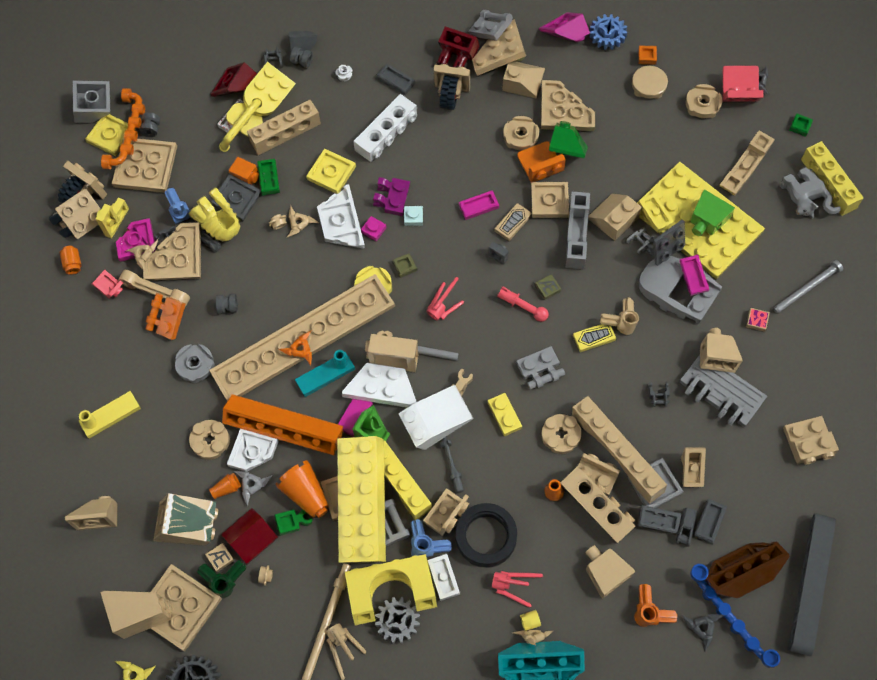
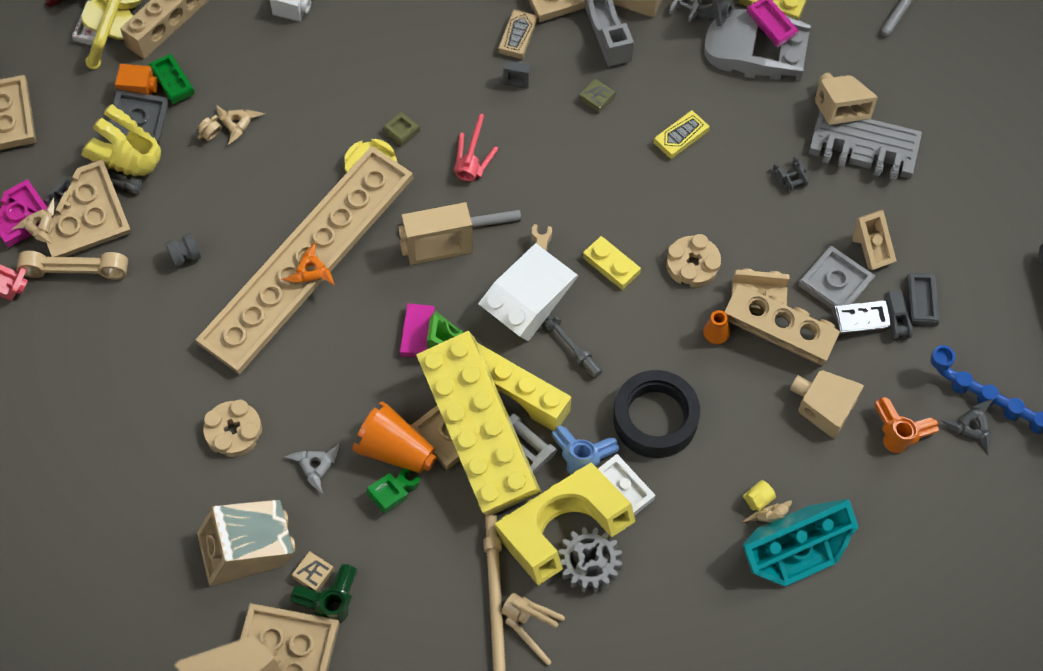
camera: 25 degrees left, 5 degrees down
tan slope [65,496,117,530] -> none
light yellow piece [79,391,141,439] -> none
orange plate [146,293,186,340] -> none
medium blue axle [165,188,191,224] -> none
light grey plate [175,344,215,383] -> none
orange cone [209,473,241,499] -> none
dark red slope [221,508,278,565] -> none
orange brick [222,394,343,455] -> none
white plate [227,428,279,472] -> none
tan plate [258,565,273,586] -> none
teal piece [295,350,355,397] -> none
light yellow plate [306,149,356,194] -> none
white wing [317,184,365,249] -> none
white wing [342,363,416,408] -> none
dark pink plate [361,216,387,242] -> none
magenta plate [373,177,410,216] -> none
light aqua plate [404,206,423,226] -> none
tan bracket [423,488,470,536] -> none
dark pink tile [459,190,499,220] -> none
coral plant [492,571,543,608] -> none
coral pin [497,286,549,322] -> none
light grey plate [516,346,565,389] -> none
tan arch [572,396,667,504] -> none
tan axle [600,297,639,335] -> none
reddish brown wedge [706,541,790,598] -> none
tile [746,308,770,332] -> none
tan plate [783,416,839,465] -> none

